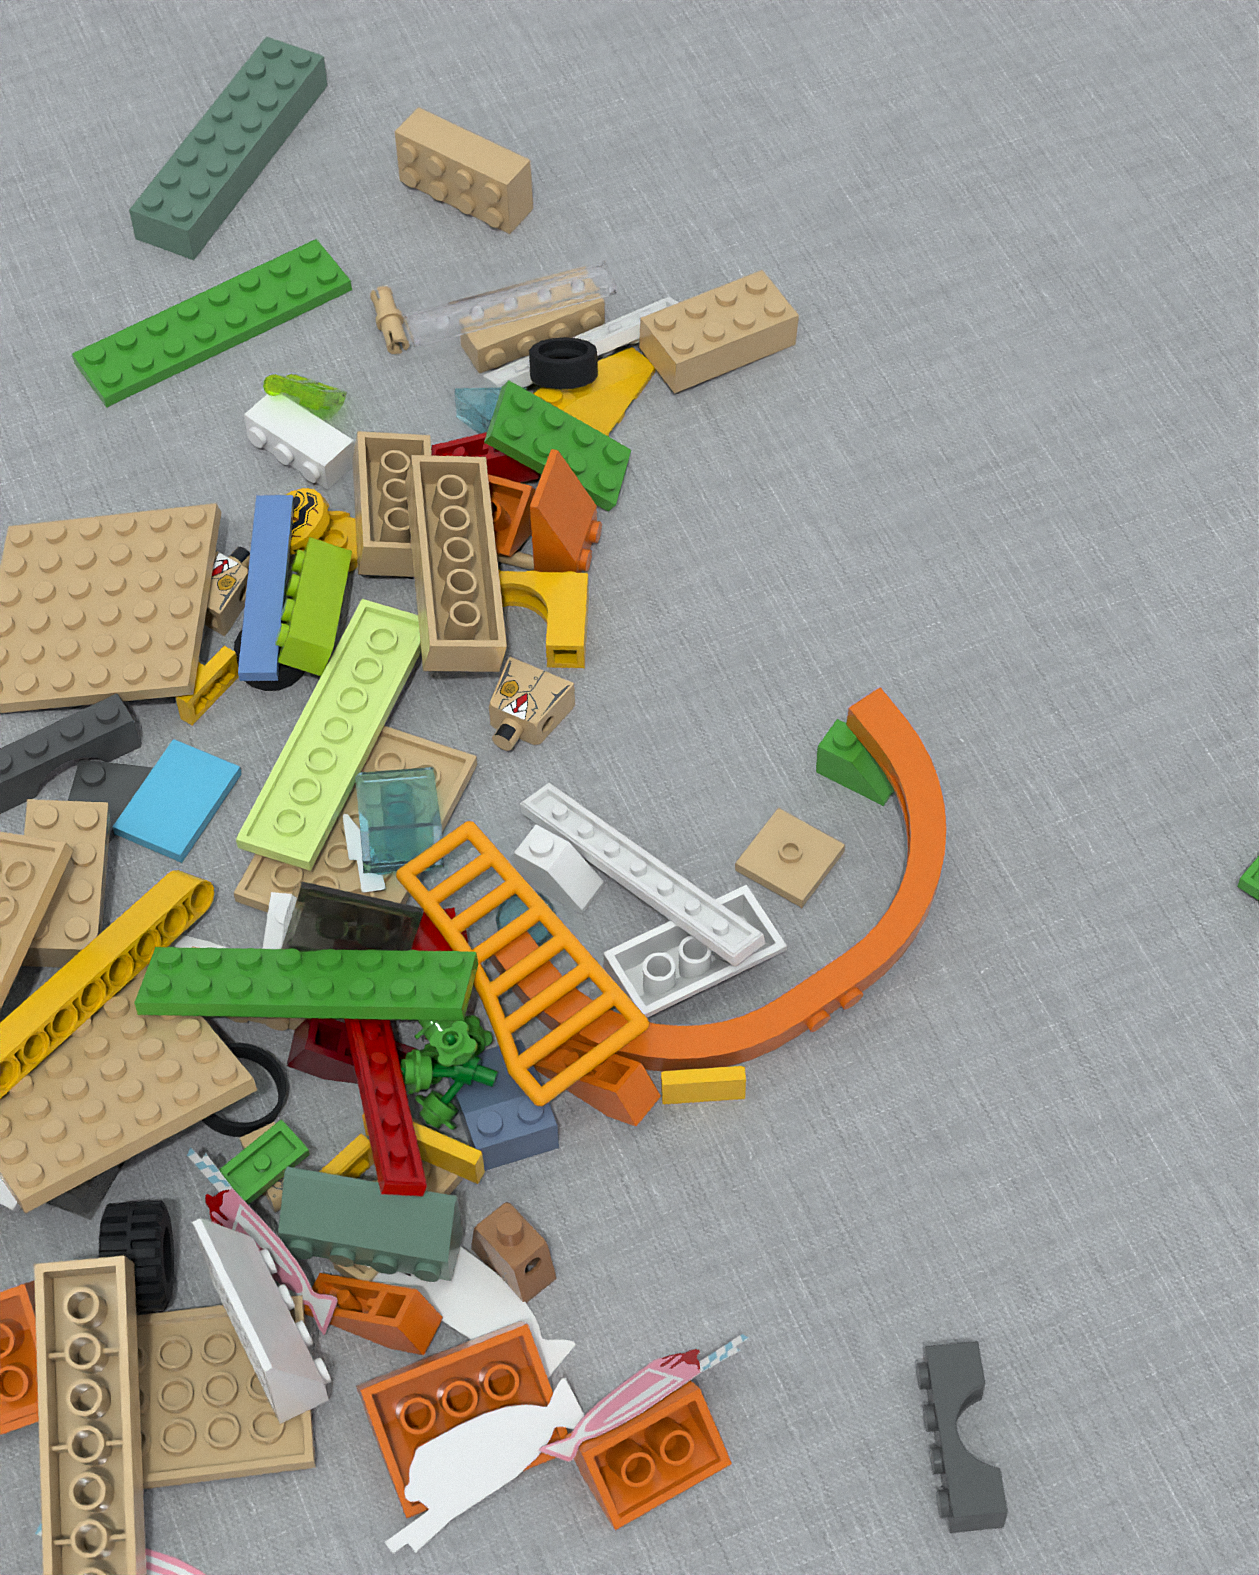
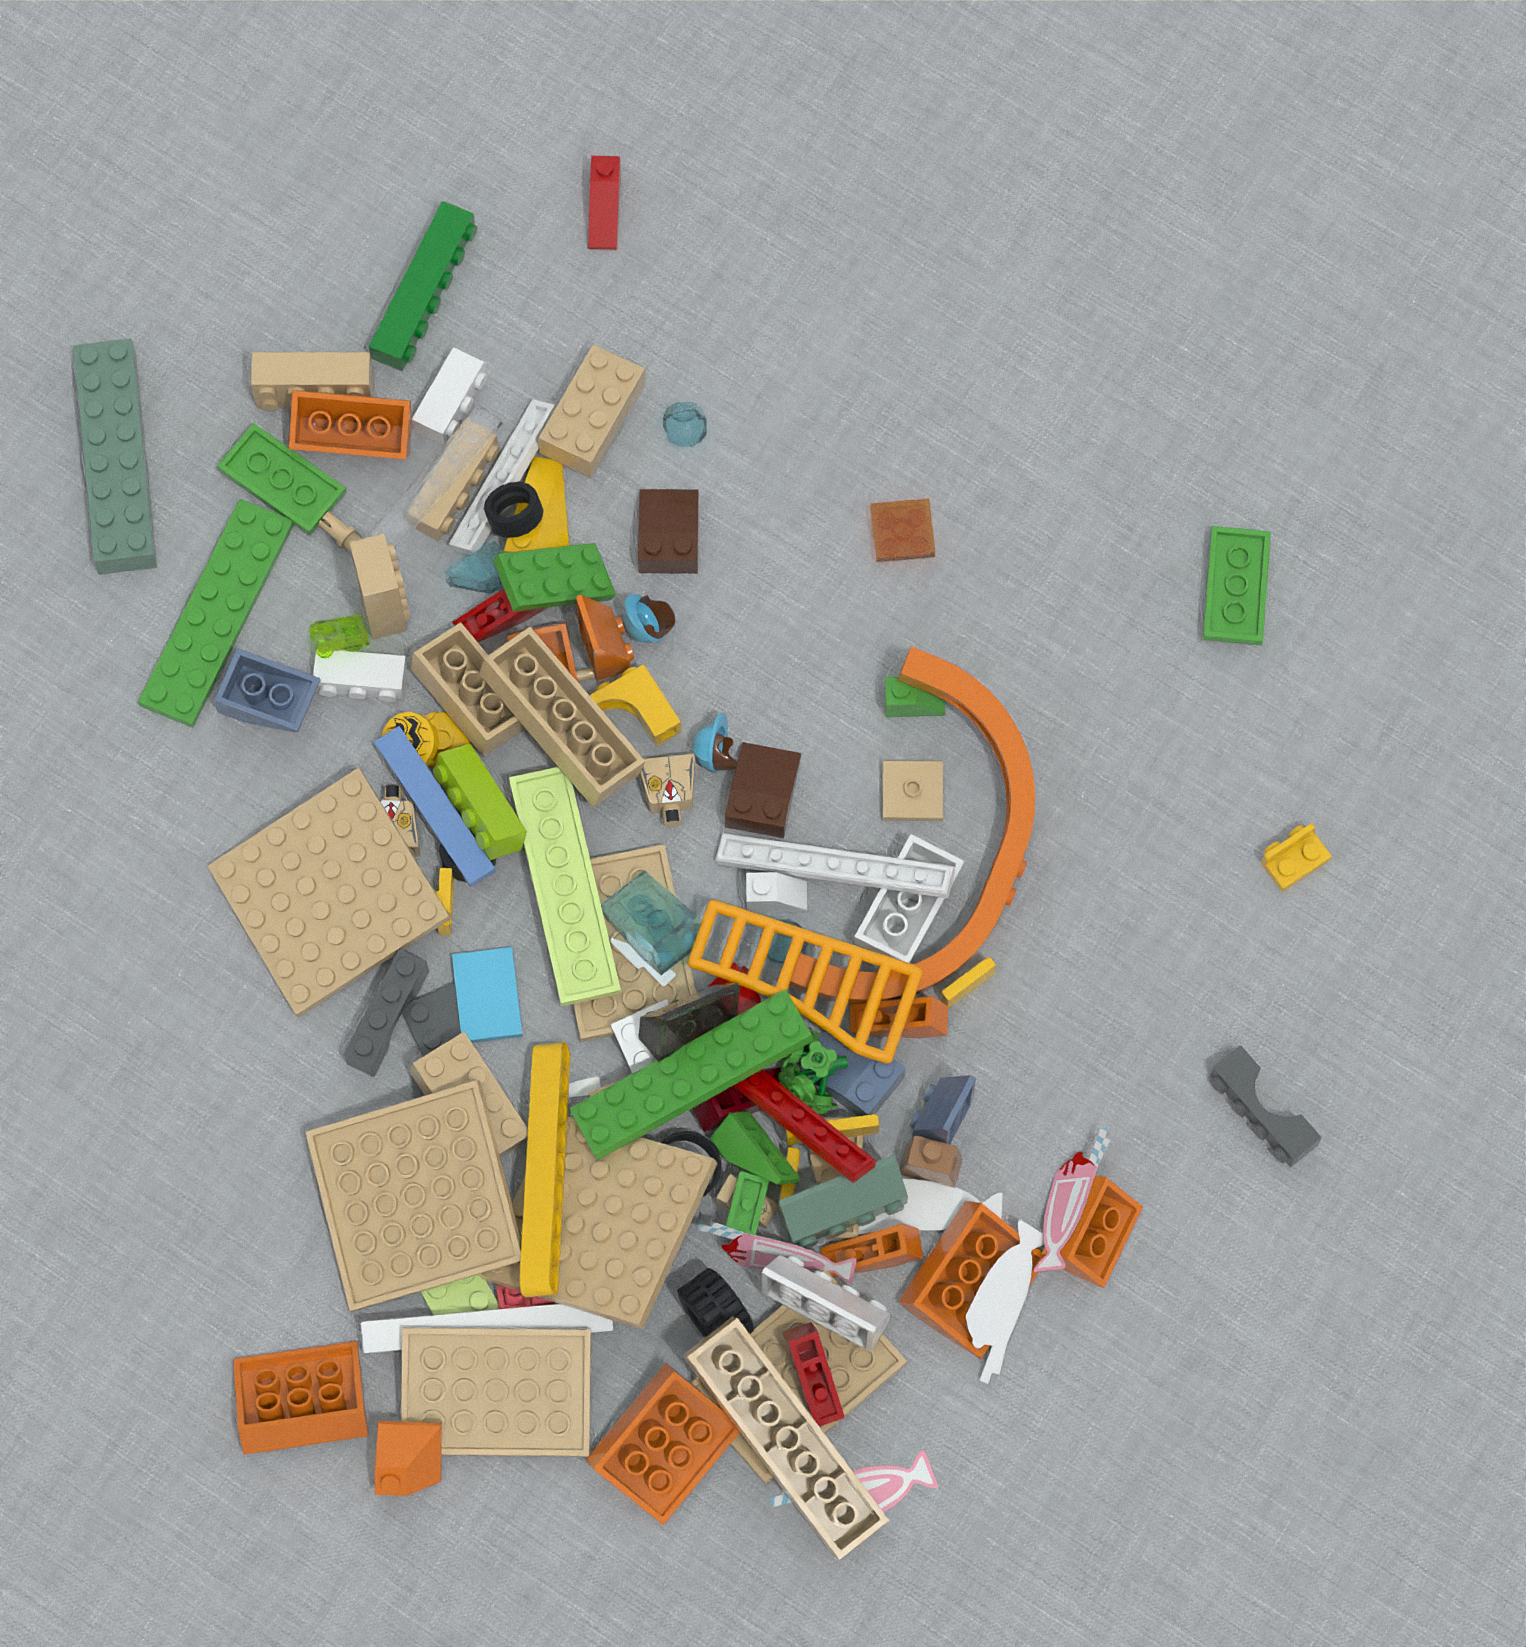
camera: 35 degrees left, 15 degrees up
none -> sand blue slope [214,648,321,733]
none -> bright green plate [217,423,347,536]
none -> orange slope [289,390,412,460]
none -> tan brick [349,533,410,639]
none -> green brick [369,201,477,371]
none -> white brick [412,347,487,446]
none -> red slope [588,155,621,250]
none -> piece [623,594,676,643]
none -> reddish brown slope [638,489,699,574]
none -> clear light blue hair [663,401,707,447]
none -> medium azure piece [692,713,737,773]
none -> bright green slope [710,1111,801,1185]
none -> reddish brown slope [725,742,801,838]
none -> red slope [782,1322,845,1427]
none -> clear orange plate [870,498,935,562]
none -> sand blue slope [910,1075,976,1144]
none -> yellow bracket [1261,823,1332,892]

